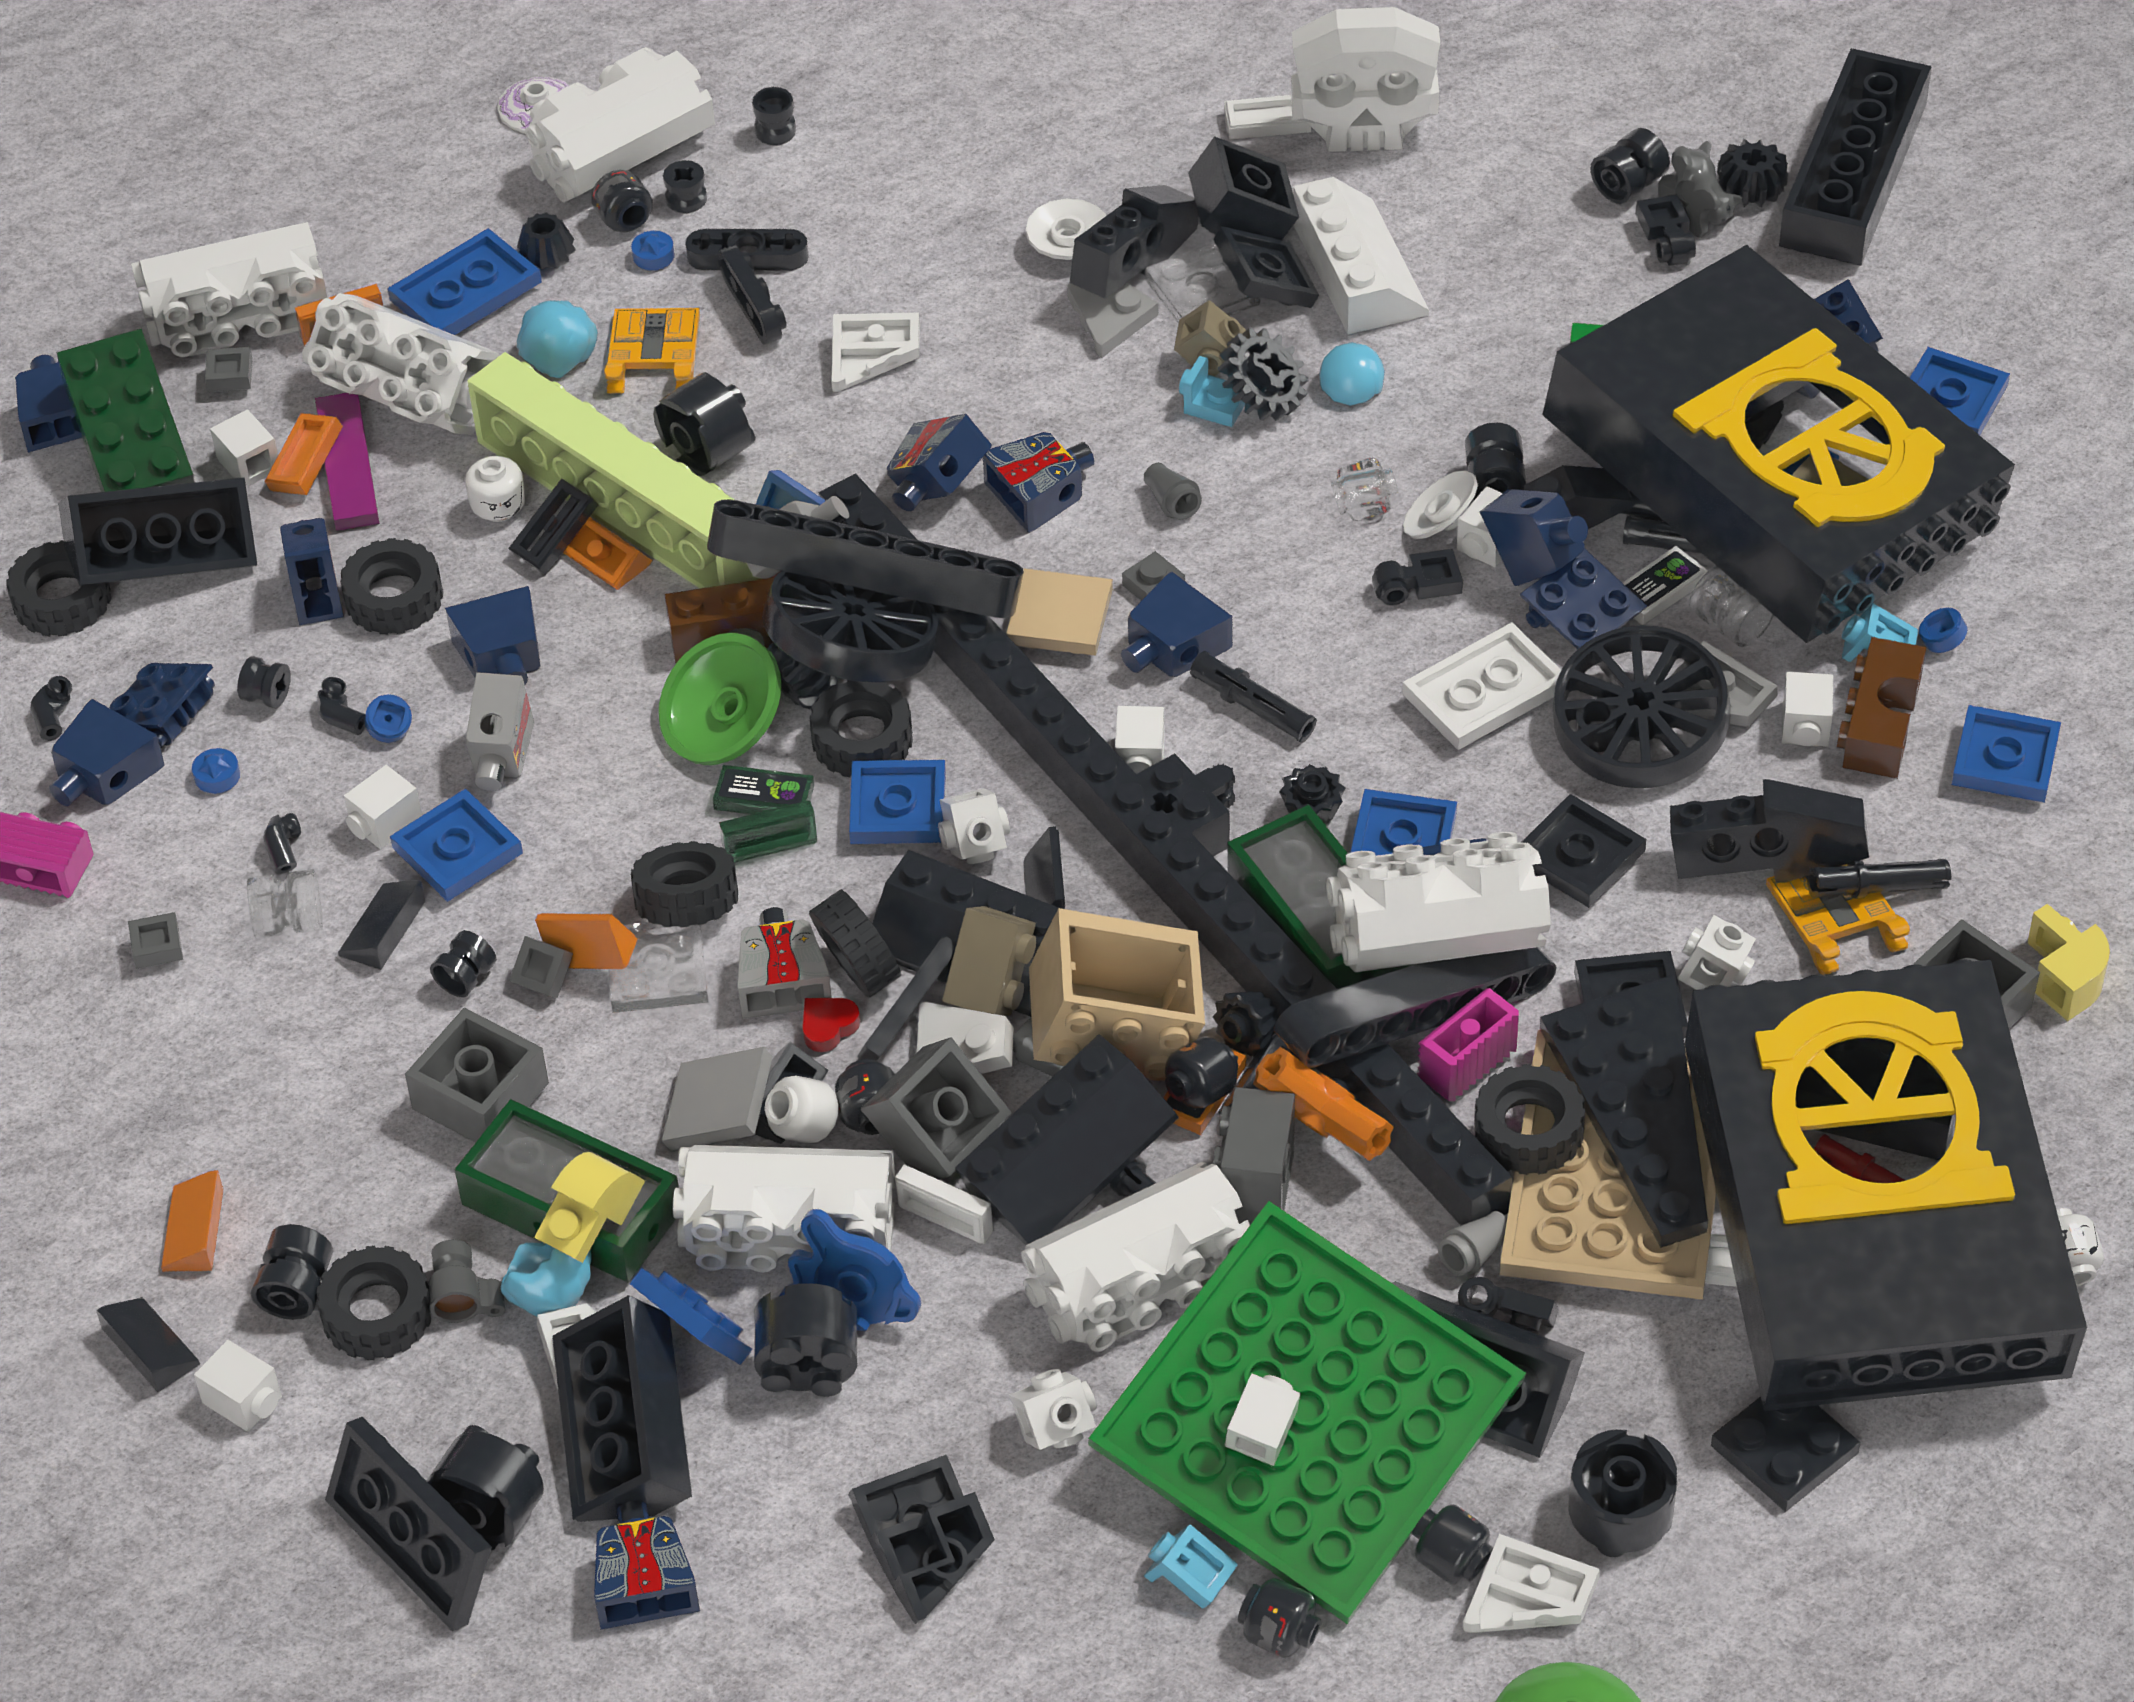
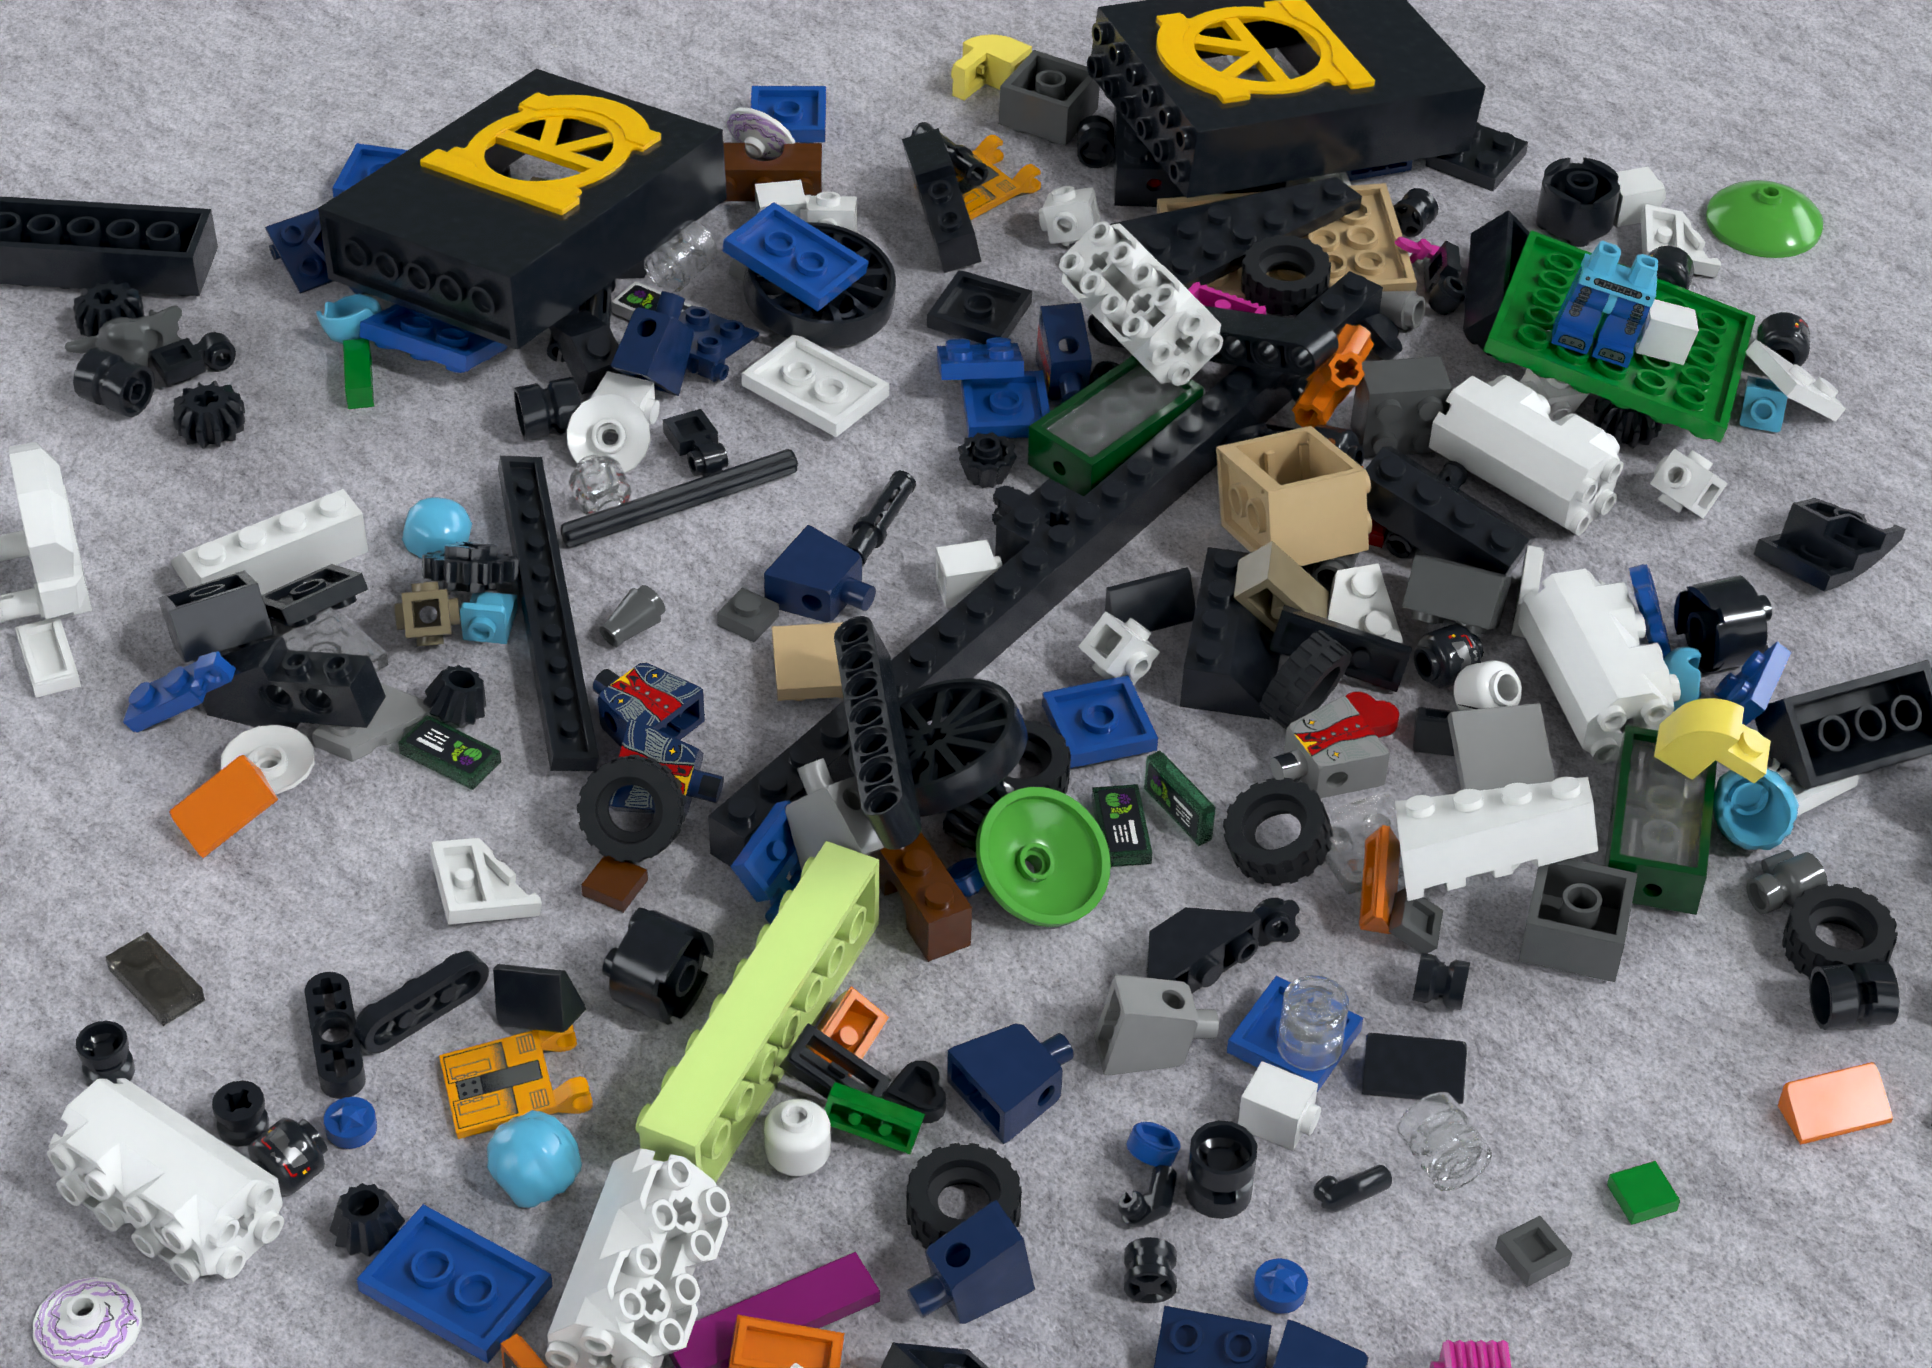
camera: 110 degrees left, 5 degrees down
none -> clear smoke plate [105,932,205,1026]
none -> blue hinge [123,651,236,733]
none -> orange slope [169,755,278,858]
none -> black gear [173,380,245,449]
none -> tile [398,715,501,790]
none -> black piece [423,665,487,727]
none -> black slope [493,964,586,1033]
none -> black plate [498,455,599,771]
none -> black axle [560,449,798,547]
none -> black tyre [577,755,687,863]
none -> reddish brown tile [581,856,648,913]
none -> blue plate [722,202,869,311]
none -> white dish [725,107,795,160]
none -> white brick [800,192,857,232]
none -> green piece [824,1082,925,1155]
none -> black tile [883,1061,946,1123]
none -> blue plate [937,337,1024,380]
none -> black slope [1146,907,1261,993]
none -> black wheel [1185,1120,1258,1219]
none -> black plate [1252,898,1300,946]
none -> clear wheel [1277,975,1349,1071]
none -> black tile [1359,314,1403,360]
none -> black wheel [1393,188,1439,237]
none -> dark pink piece [1395,237,1440,264]
none -> white wedge [1395,776,1598,901]
none -> hips [1551,241,1658,368]
none -> green tile [1607,1161,1680,1225]
none -> white brick [1614,166,1666,227]
none -> medium azure hair [1664,647,1701,711]
none -> white wing [1745,339,1846,421]

